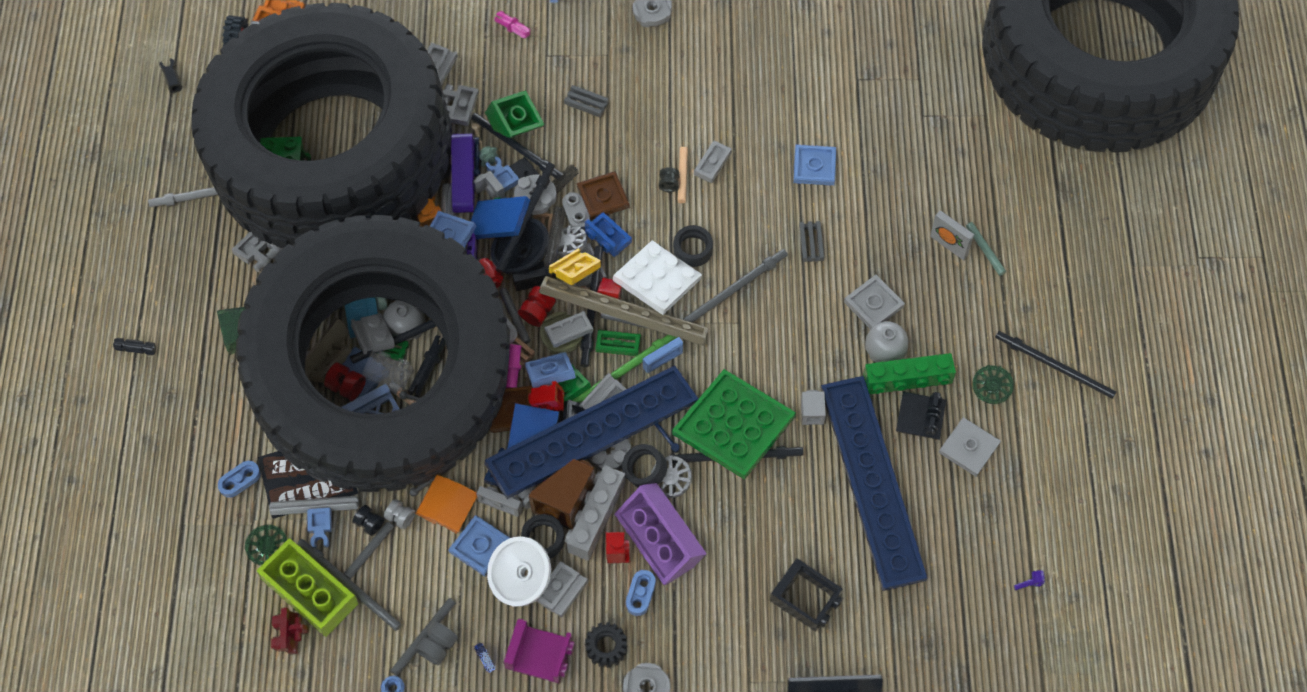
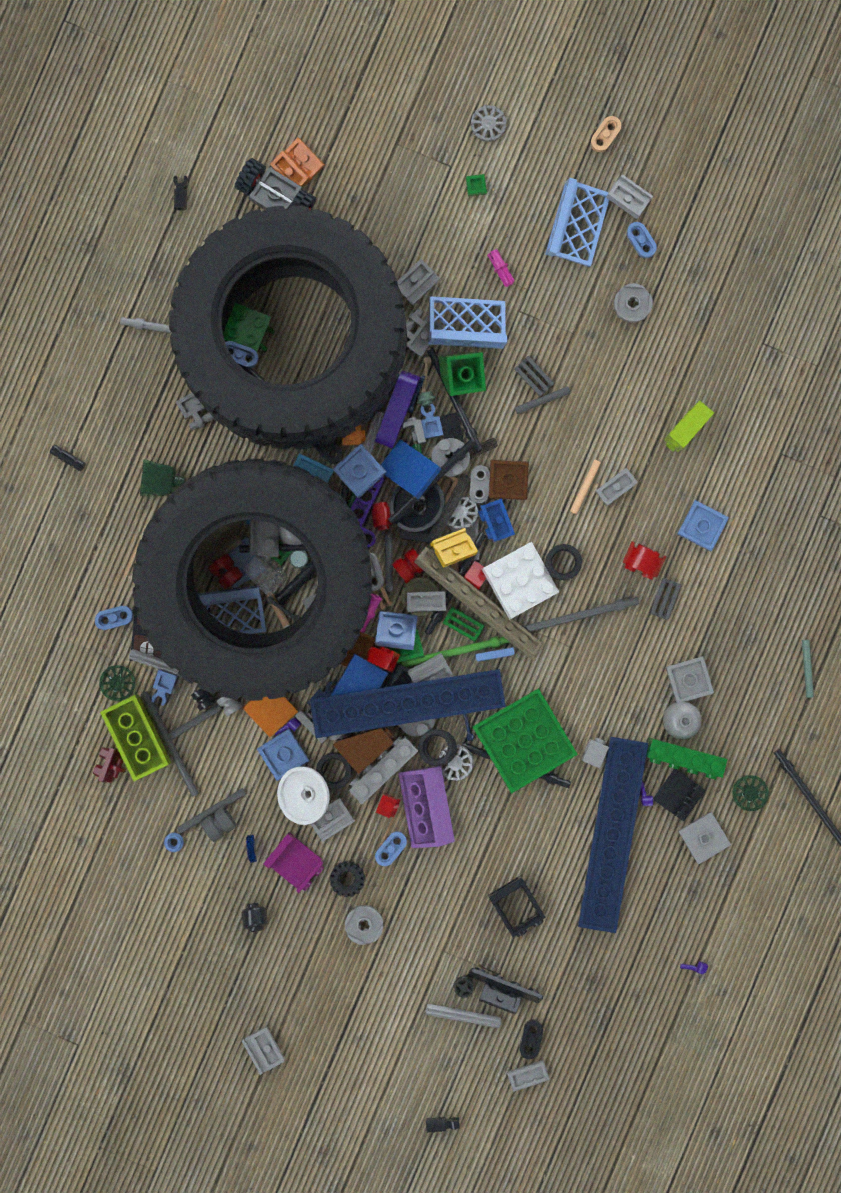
camera: 20 degrees right, 25 degrees up
pearl dark grey wheel [658,167,680,192] -> none
light grey tile [930,211,974,260] -> none
none -> dark purple hand [275,718,301,736]
none -> light aqua tile [289,551,309,569]
none -> light blue fence [428,296,507,349]
none -> dark grey bar [515,386,570,414]
none -> red brick [622,541,667,580]
none -> dark purple hand [641,780,653,806]
none -> lime window [664,401,714,452]

